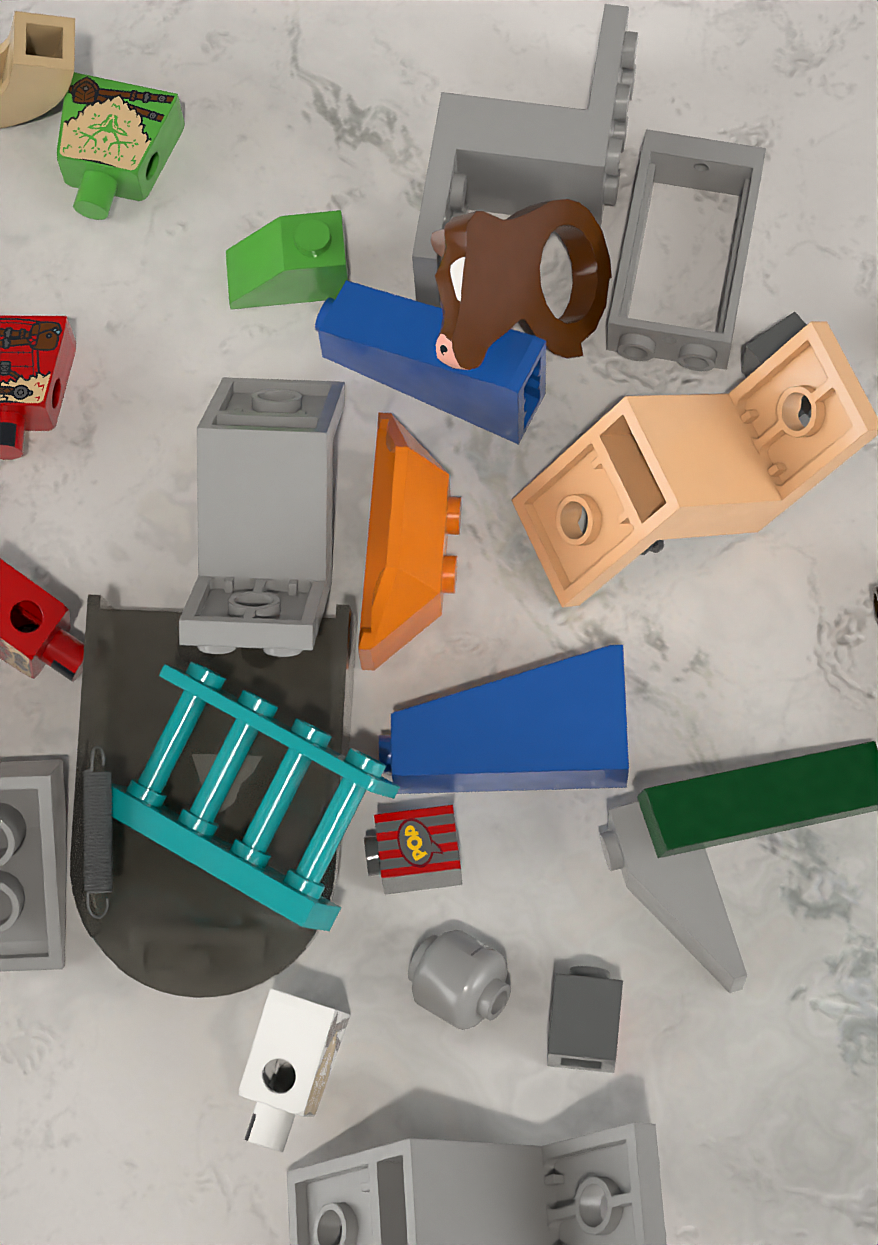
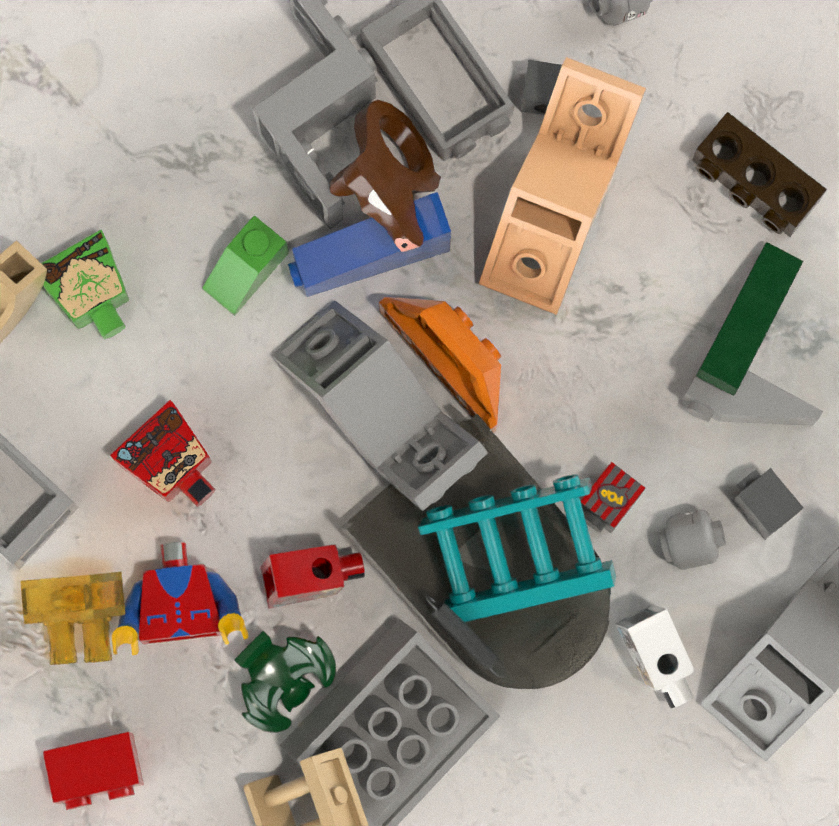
camera: 50 degrees left, 10 degrees up
blue slope [379,645,629,794] -> none

